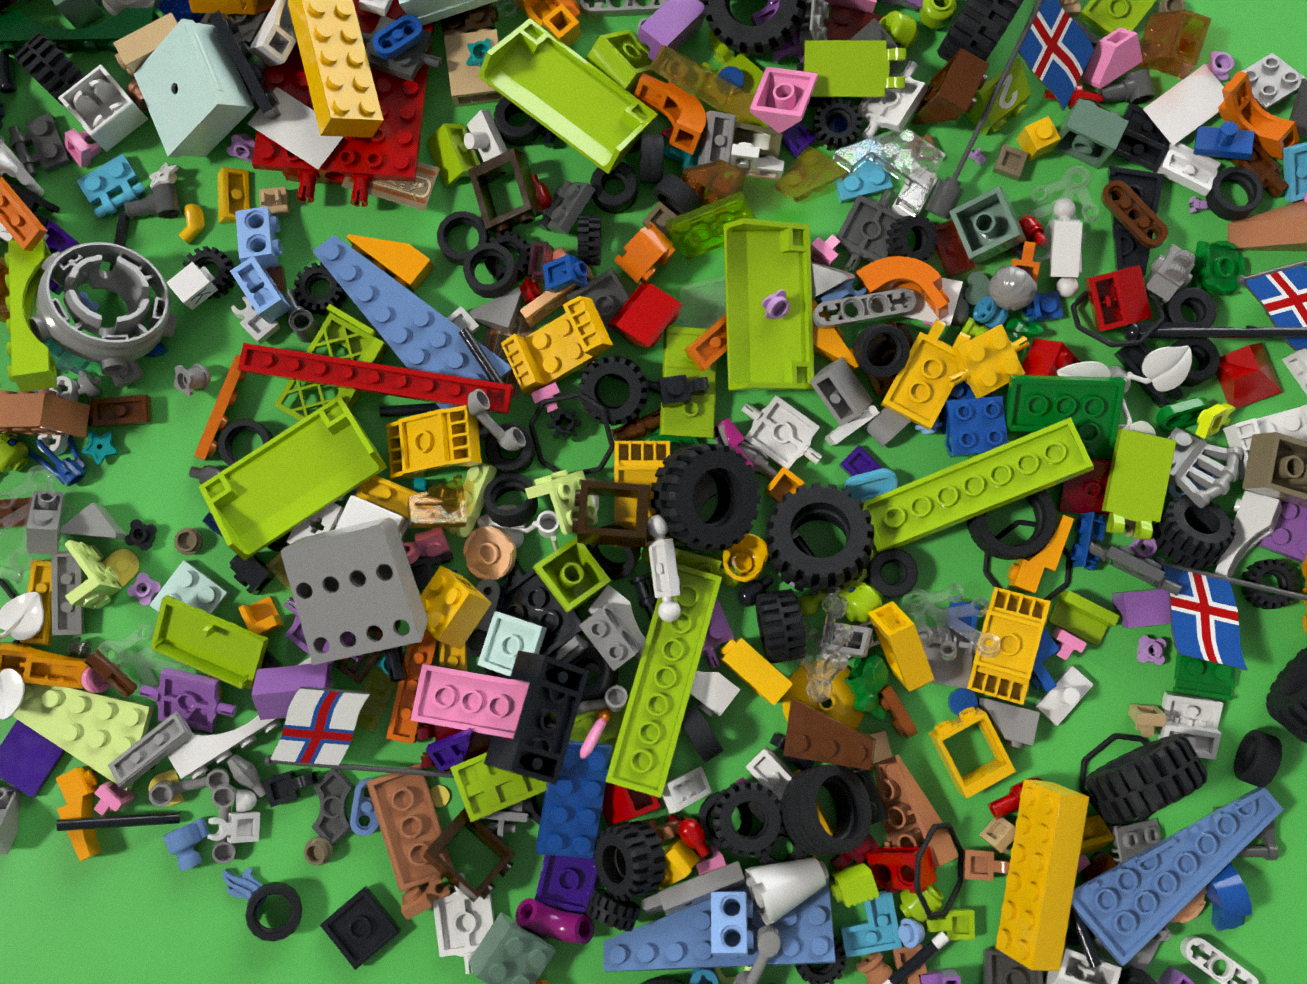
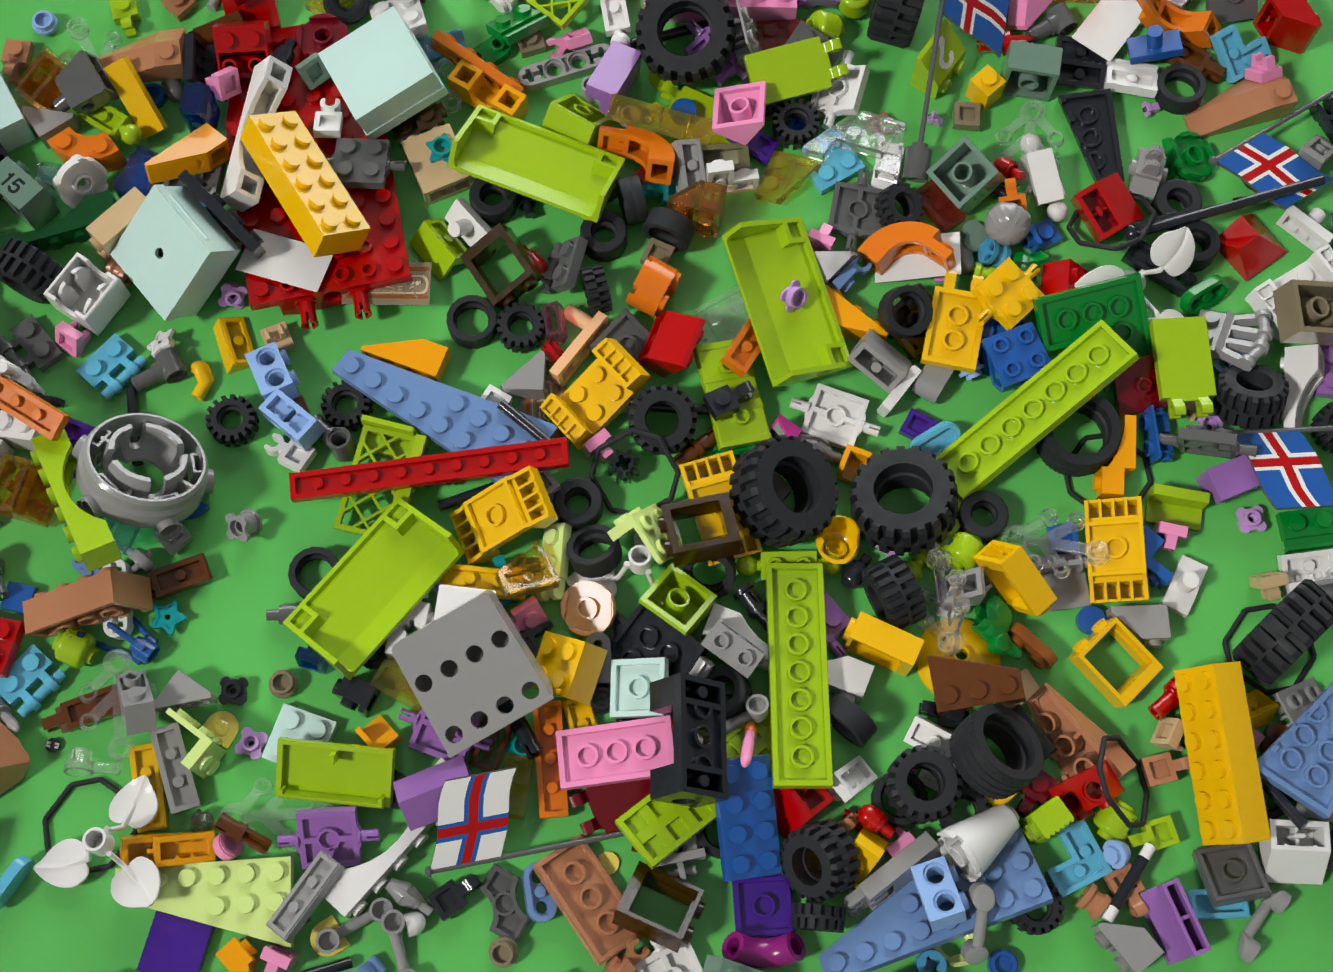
camera: 15 degrees left, 10 degrees down
white brick [166,262,218,310] -> none
orange plate [193,354,247,460] -> none
white plate [207,811,260,843] -> none
blue plate [372,15,424,60] -> none
dark purple tile [426,728,473,772] -> none
black tyre [463,243,517,299] -> none
light grey bar [468,389,526,451] -> none
blue bracket [542,254,588,293] -> none
white plate [647,515,681,622] -> none
clear neon green plate [665,191,757,260] -> none
light grey beam [812,289,916,329] -> none
reddish brown slope [911,48,989,125] -> none
reddish brown plate [1101,180,1168,249] -> none
neon yellow plate [1195,402,1236,439] -> none

